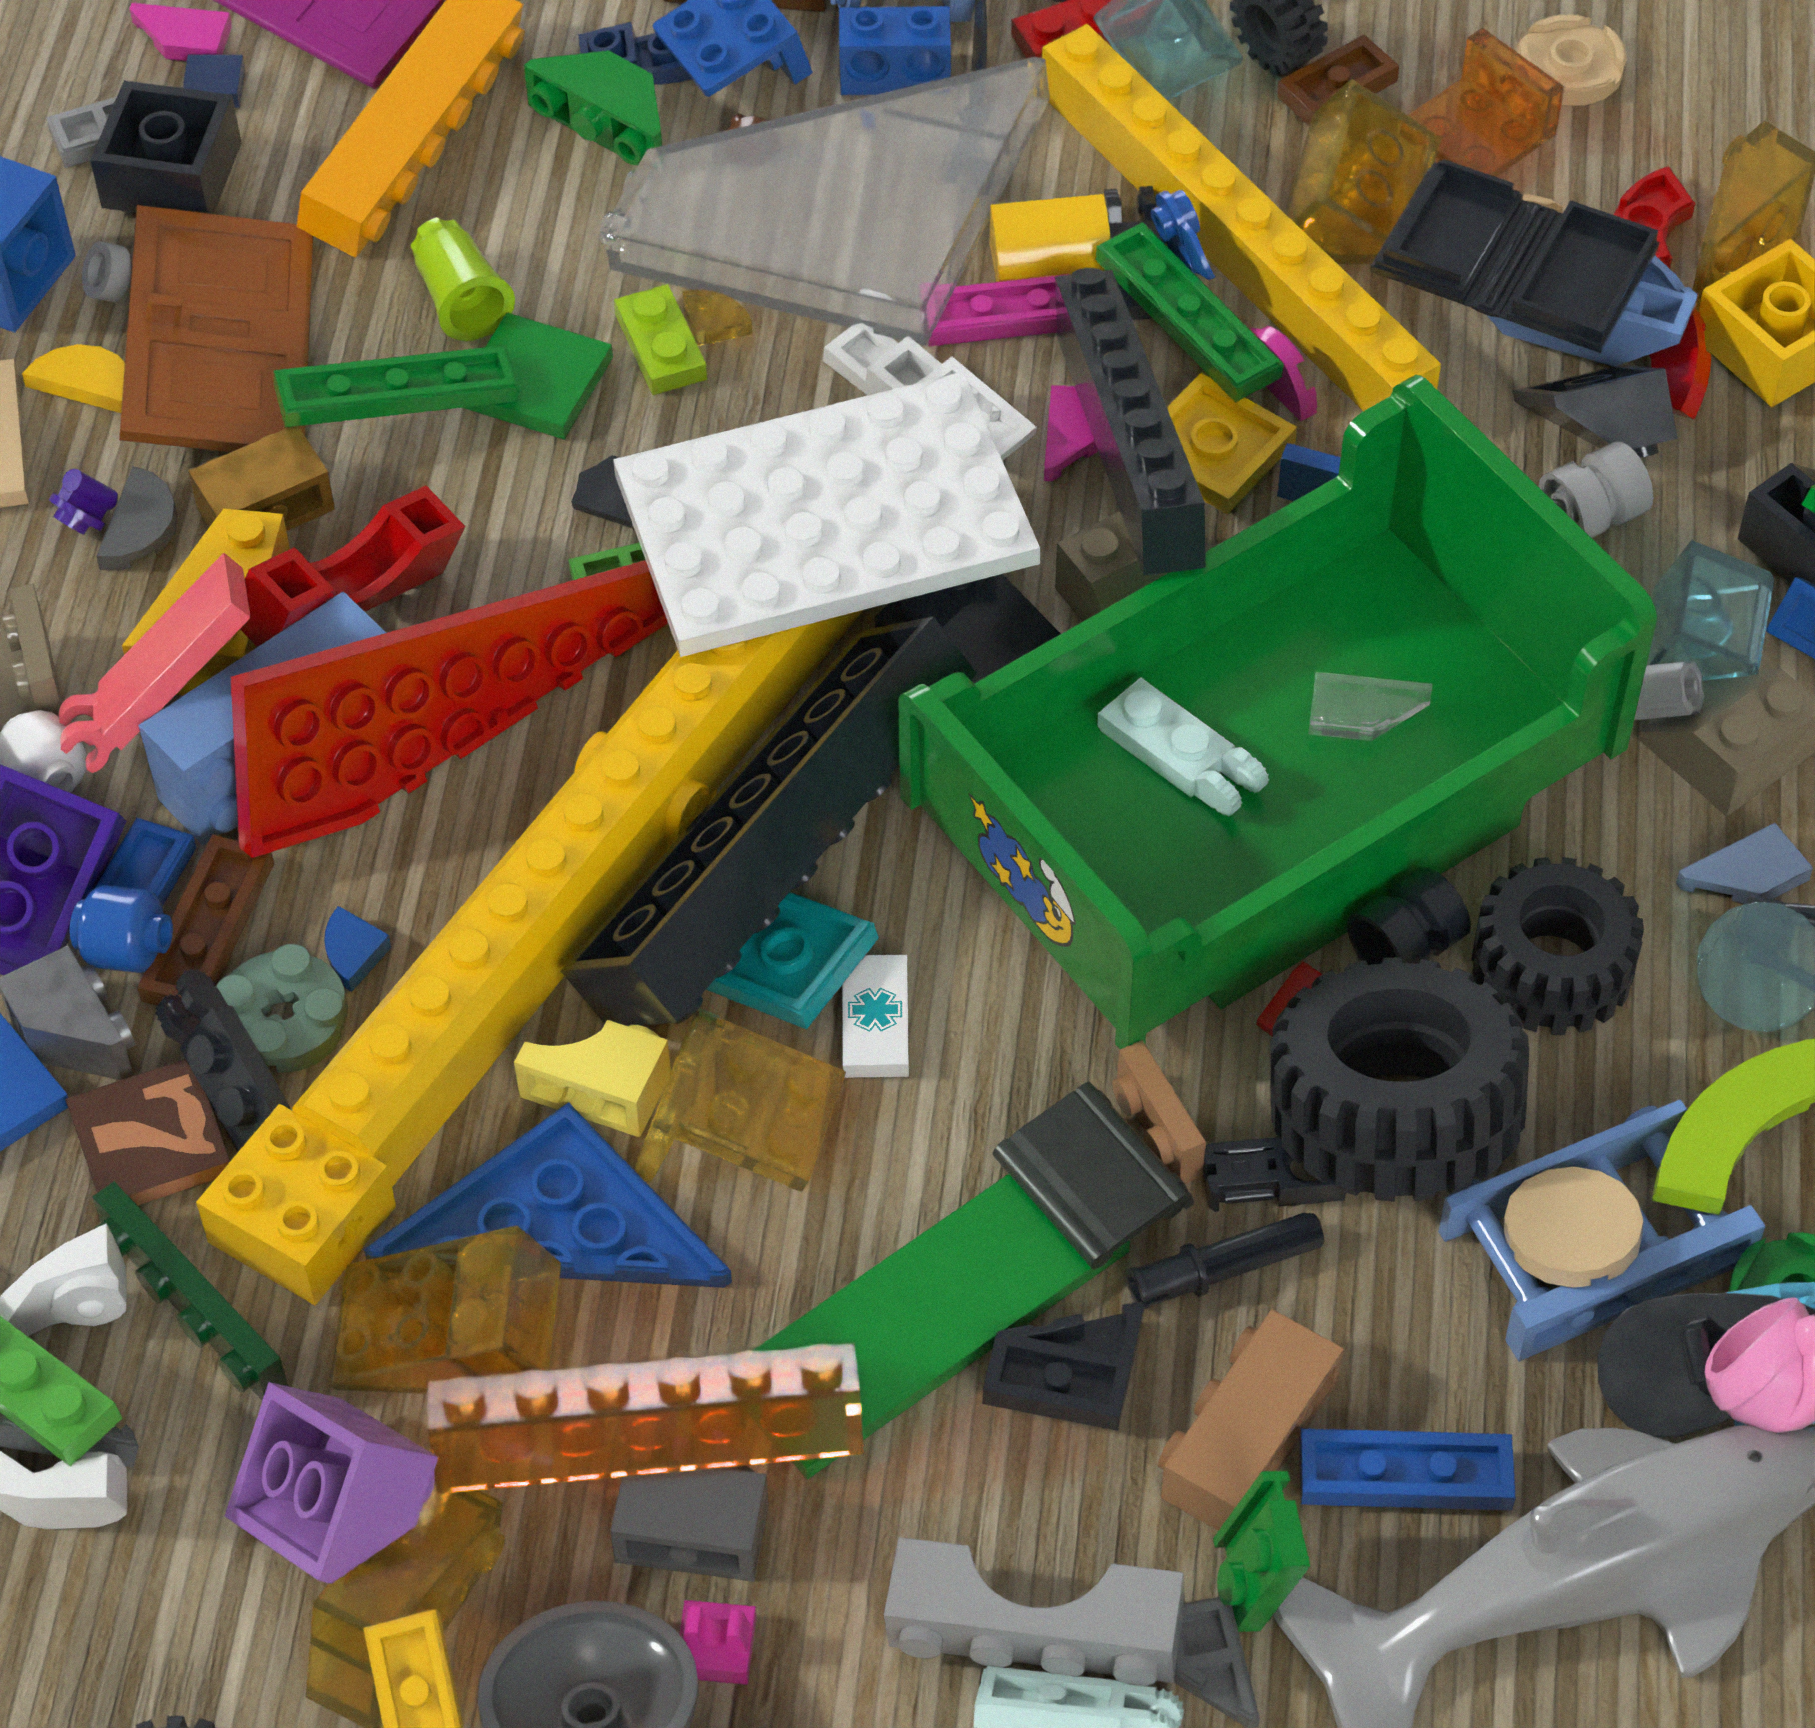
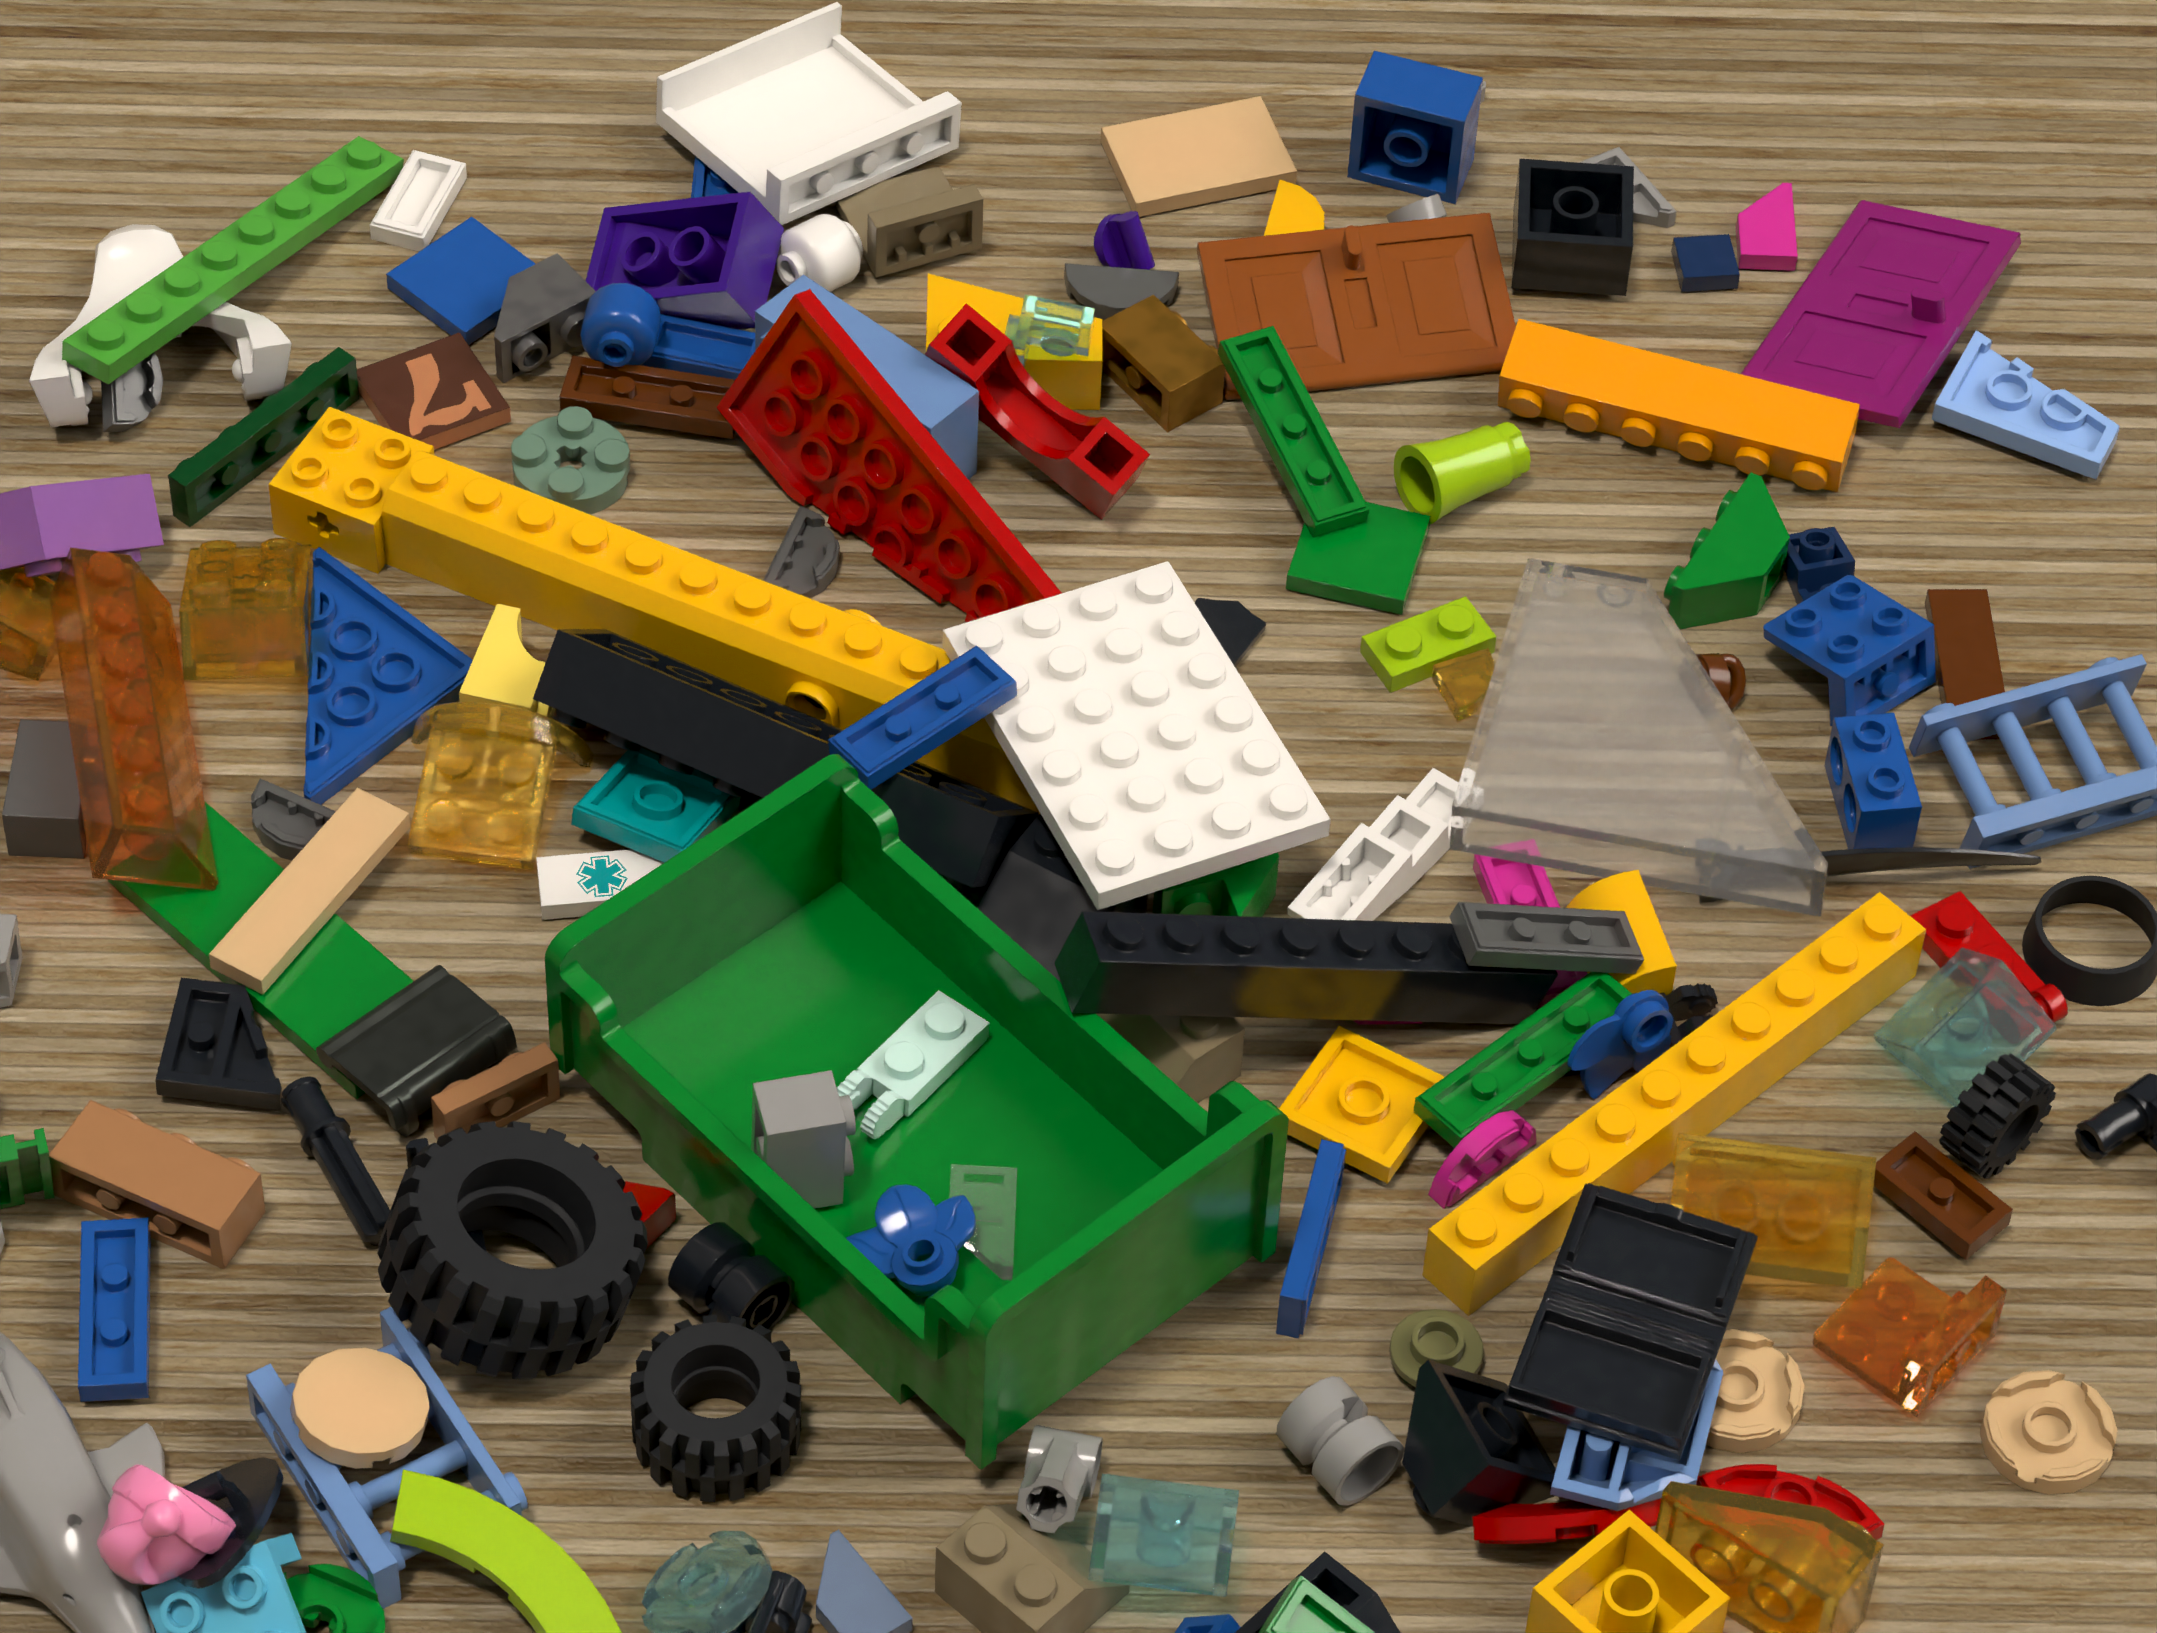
camera: 80 degrees right, 5 degrees down
coral tile [59,553,250,773] -> none
black hinge [155,968,291,1152] -> none
blue tile [324,906,391,992] -> none
none -> tan tile [209,787,410,995]
none -> dark grey tile [251,778,336,860]
none -> light grey brick [751,1070,856,1209]
none -> dark grey tile [763,506,840,598]
none -> blue tile [828,645,1017,790]
none -> blue plate [846,1184,976,1296]
none -> clear light blue bracket [1005,294,1095,368]
none -> olive piece [1389,1309,1483,1387]
none -> dark grey tile [1449,902,1644,974]

